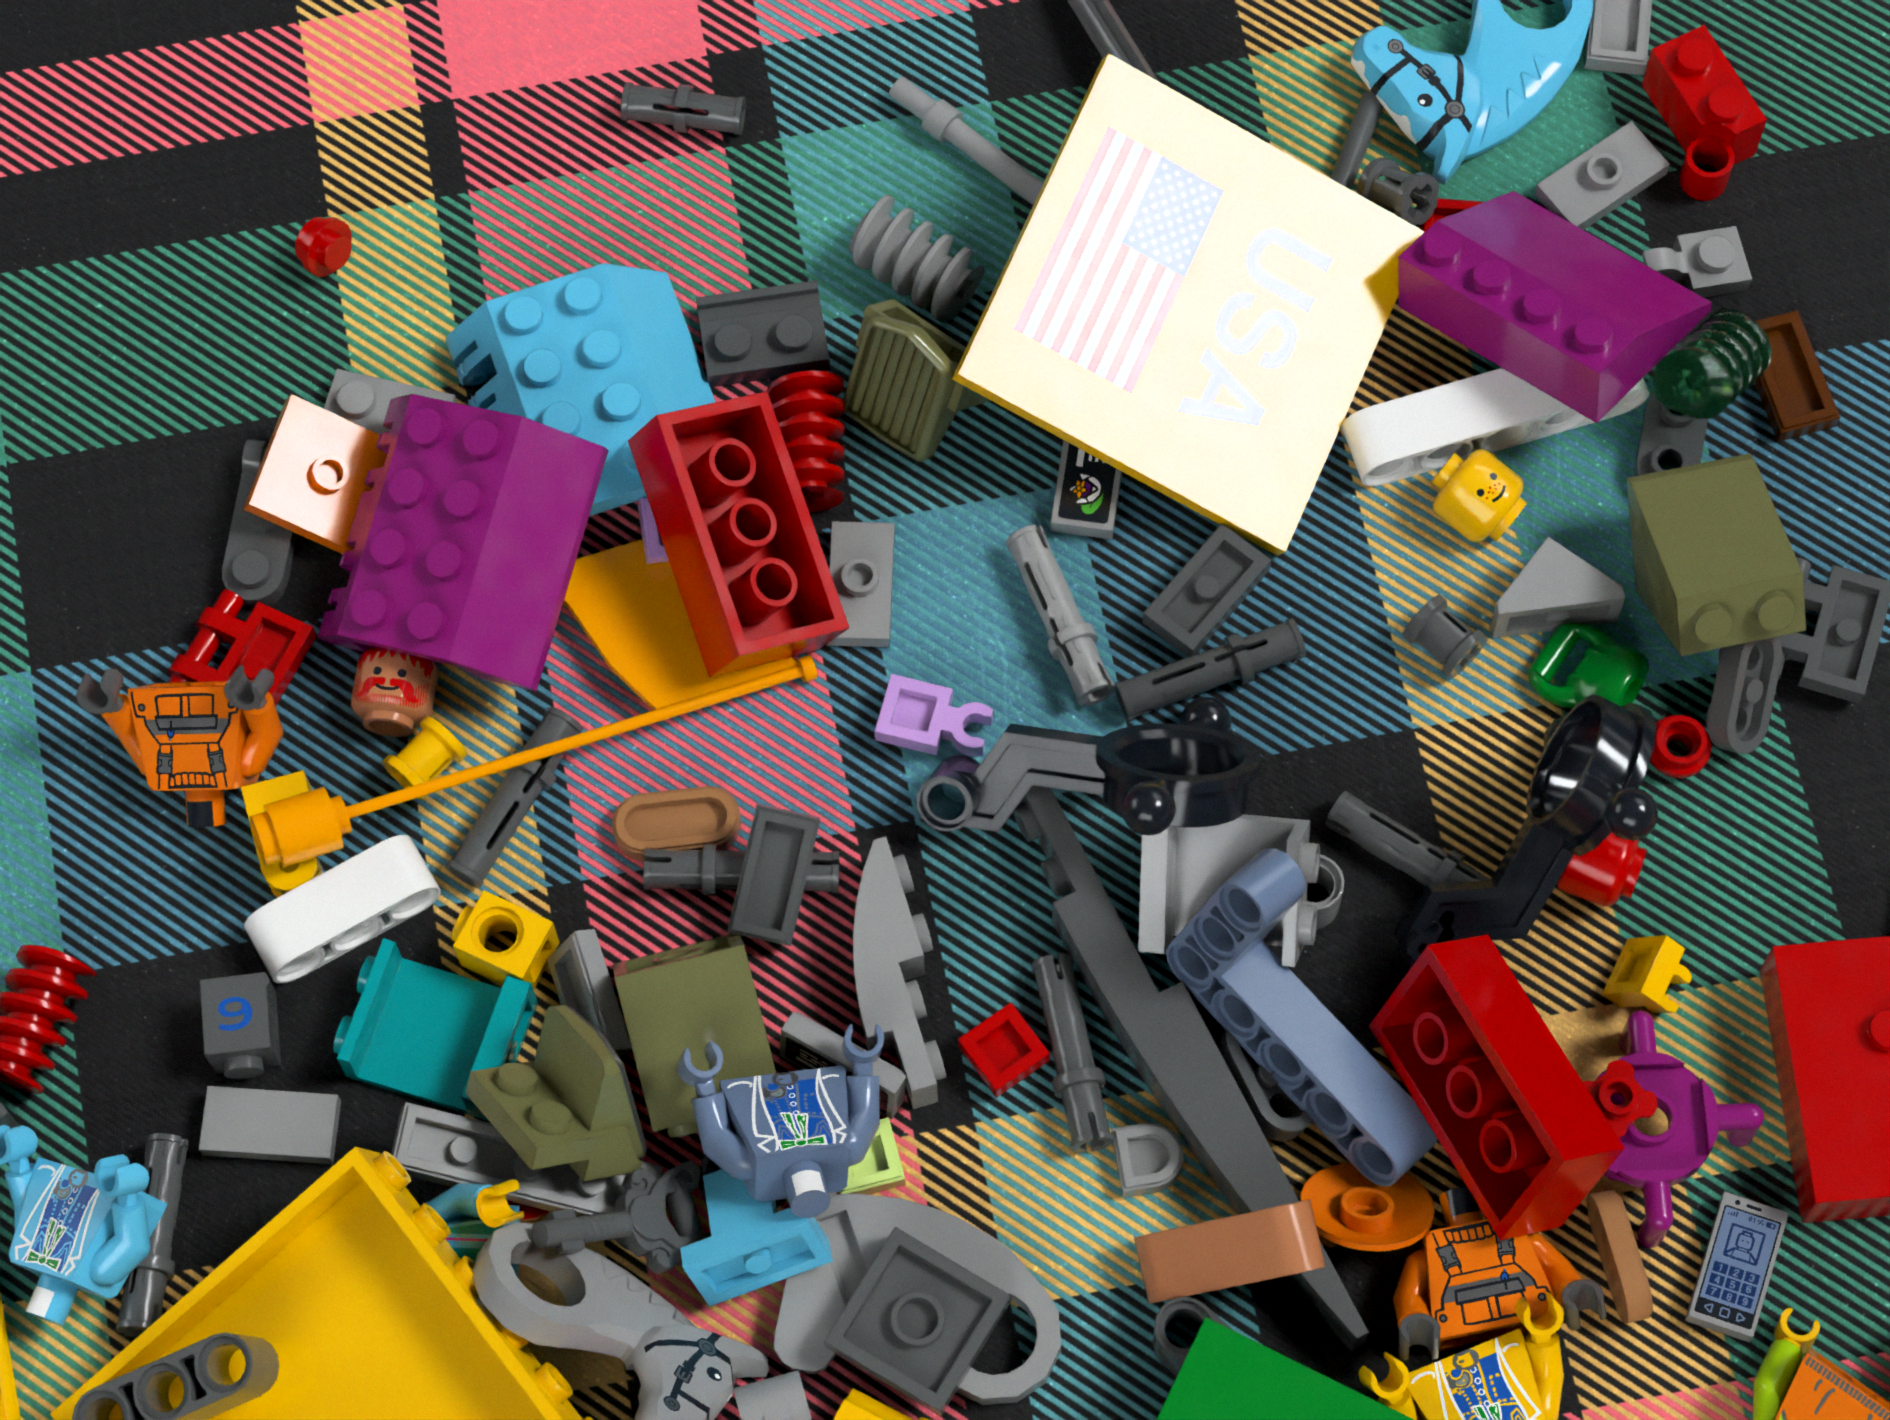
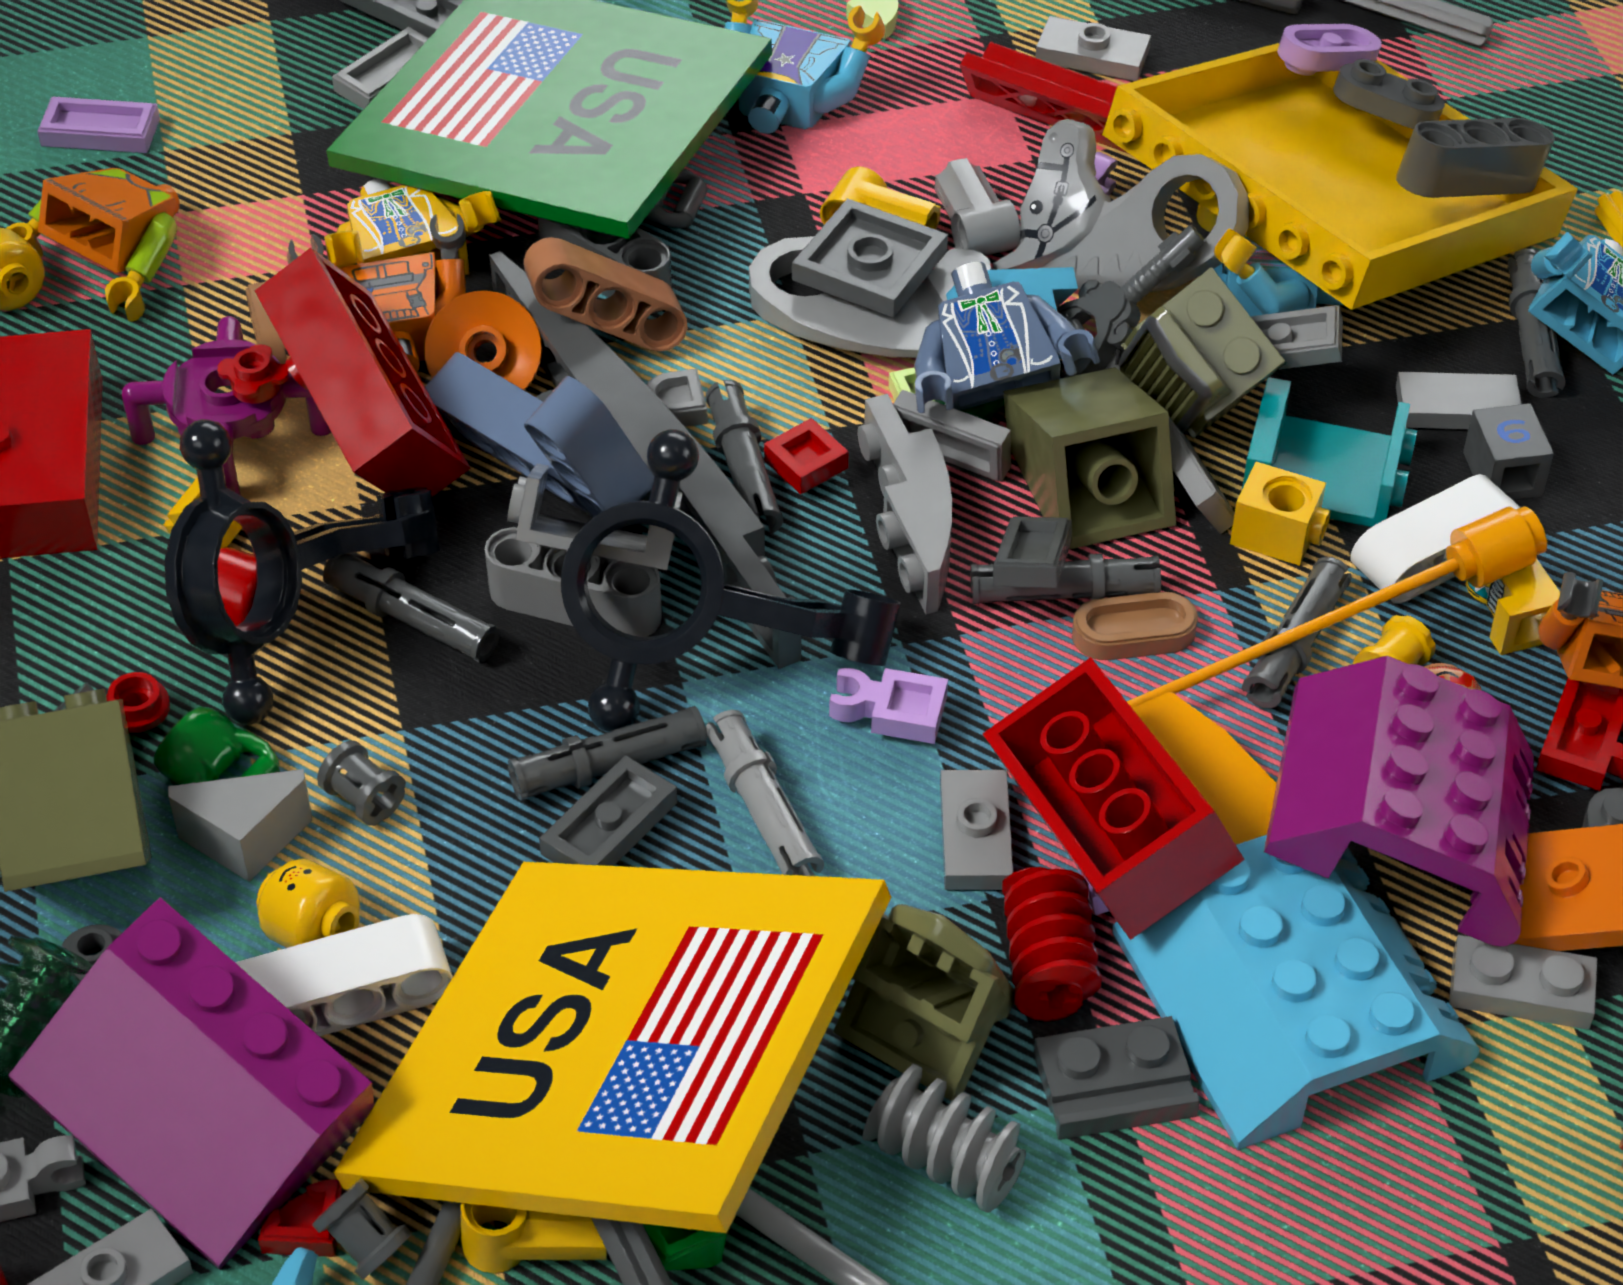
camera: 175 degrees right, 20 degrees down
tile [1685,1191,1789,1343] -> none

